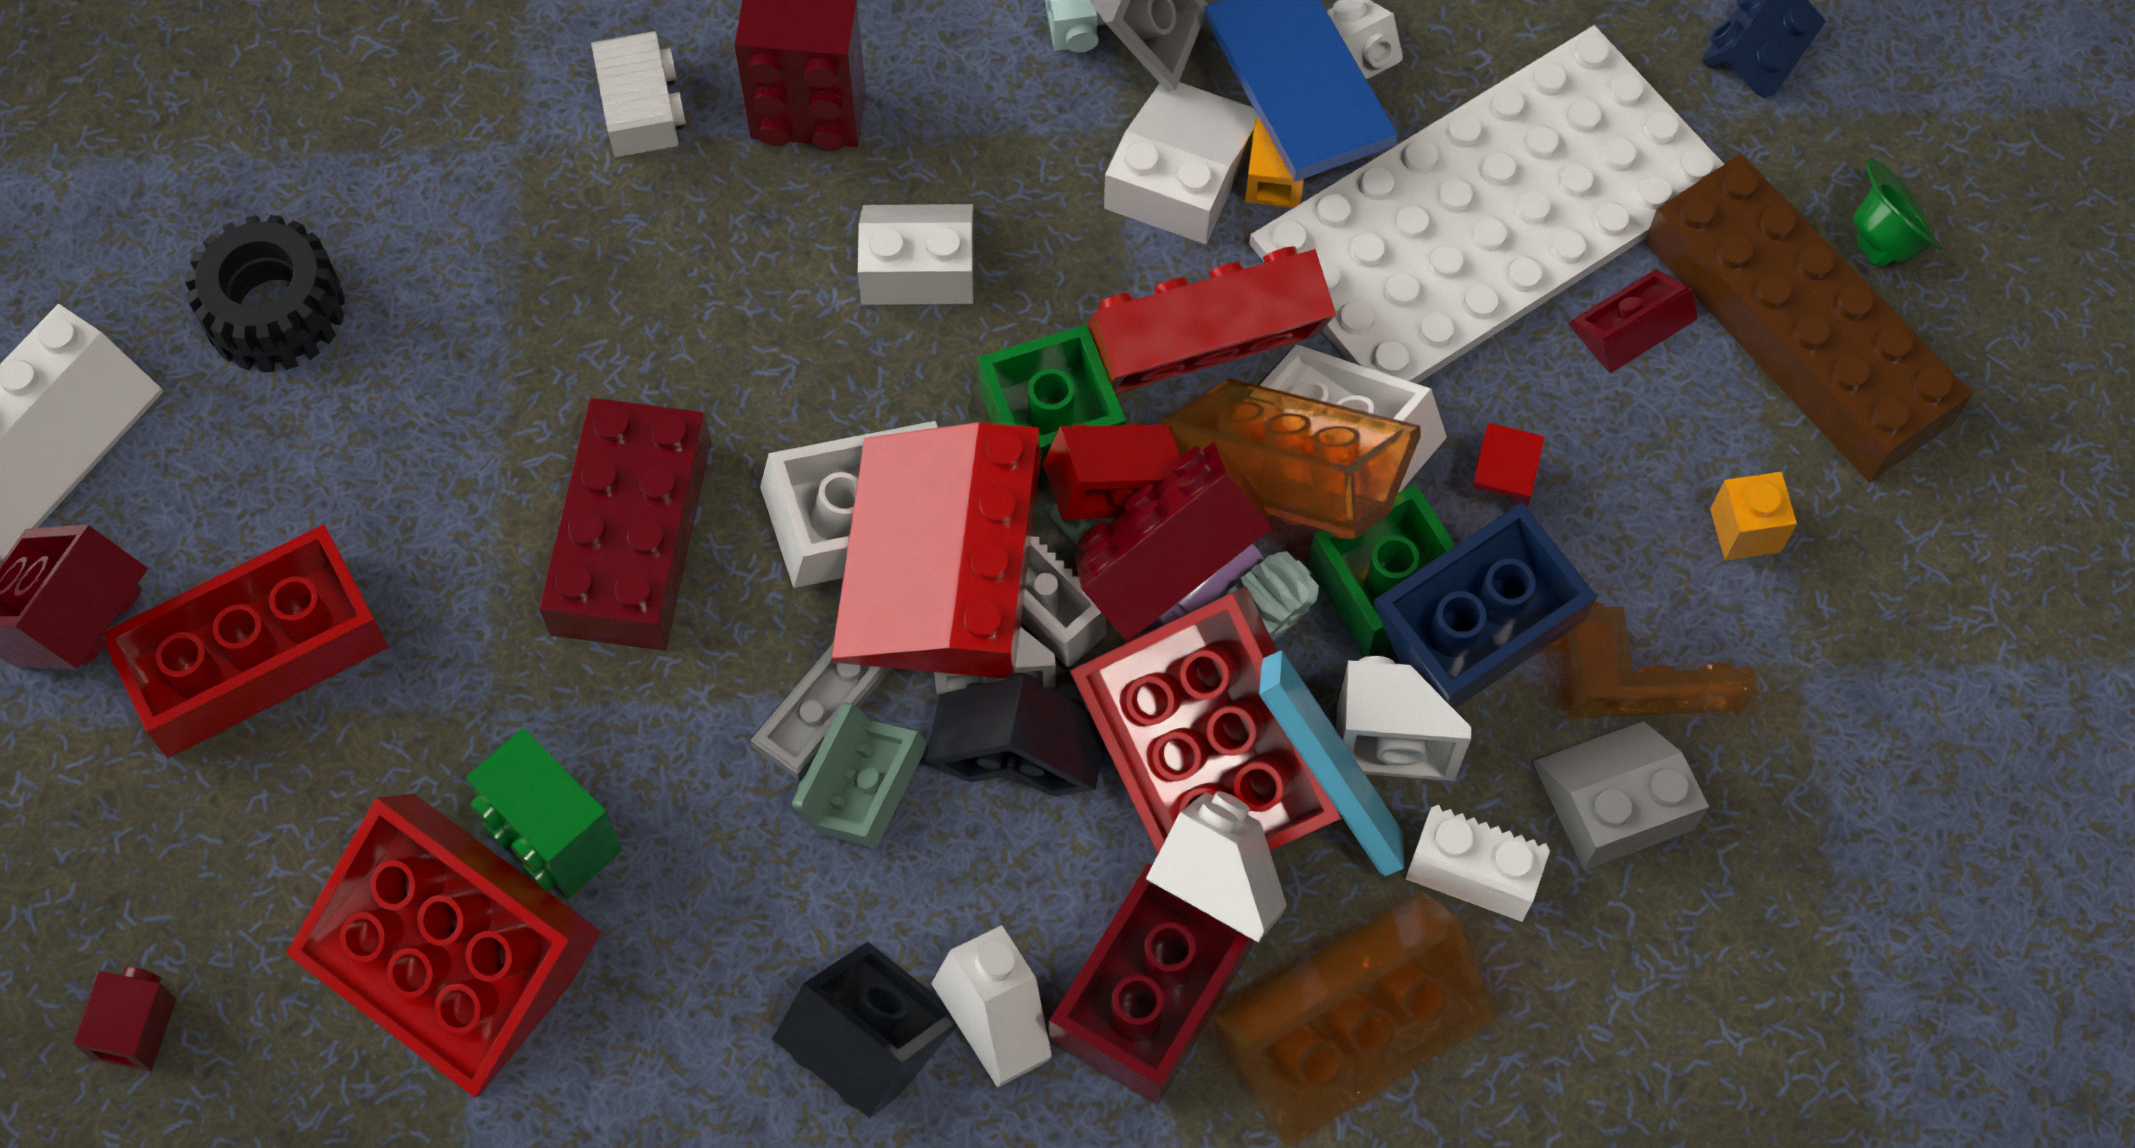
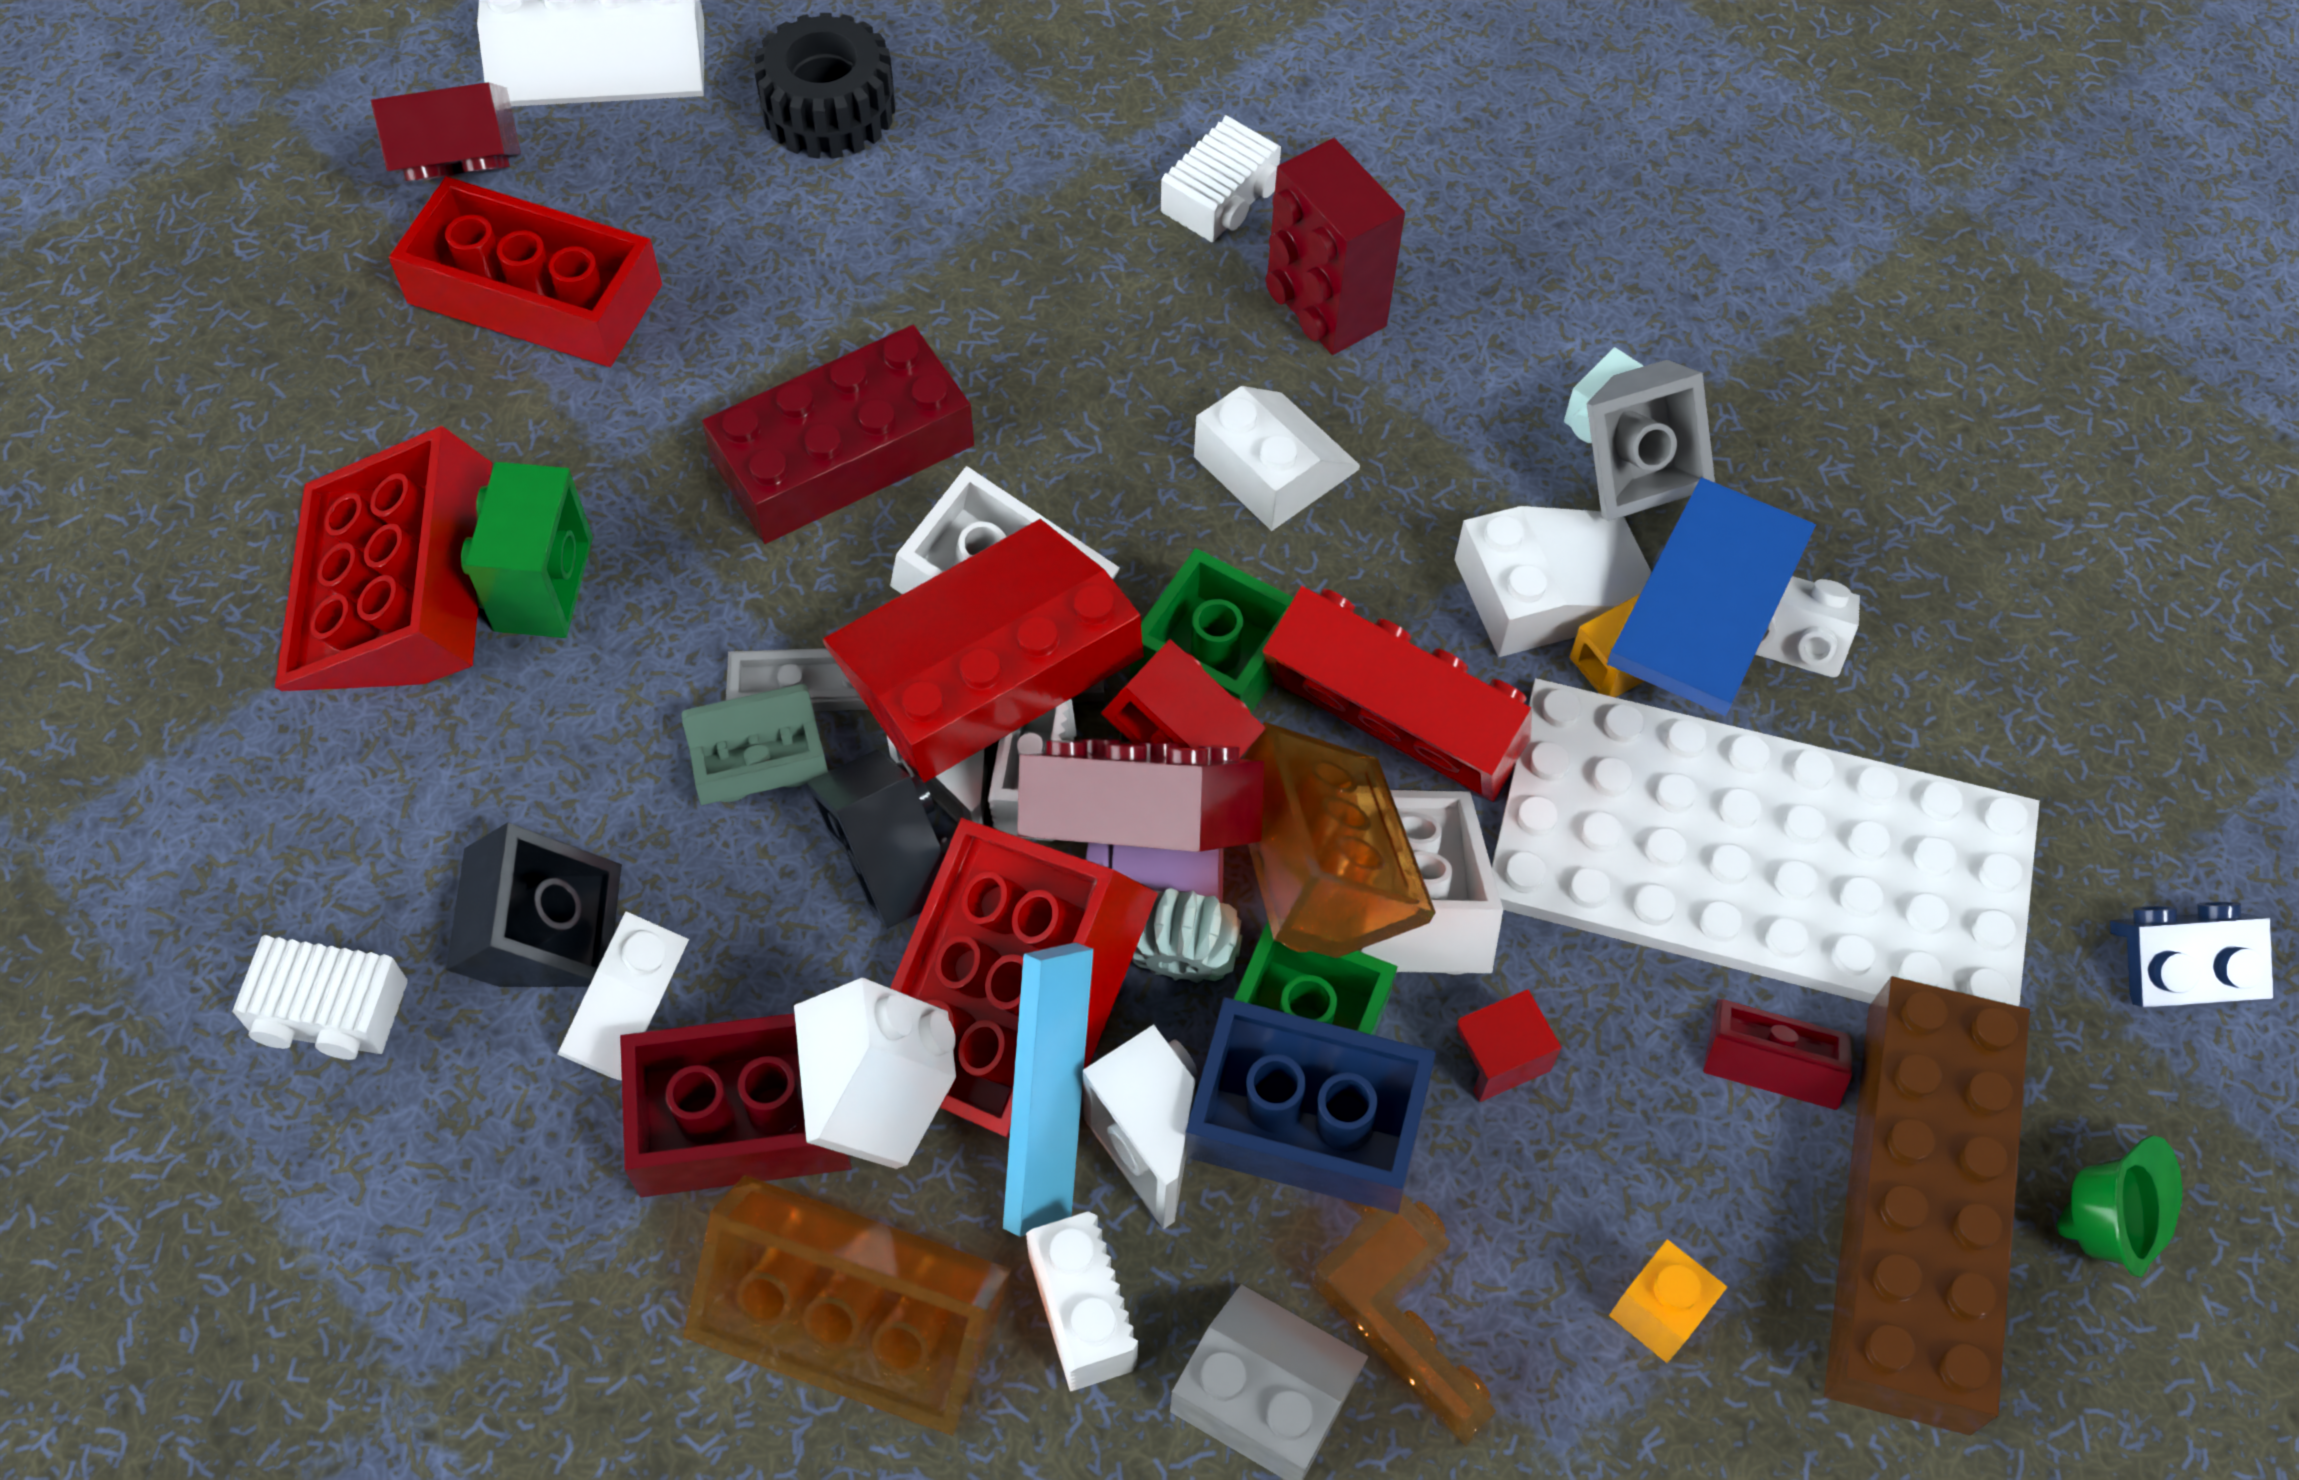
camera: 50 degrees right, 5 degrees down
dark red brick [73,967,177,1072] -> none

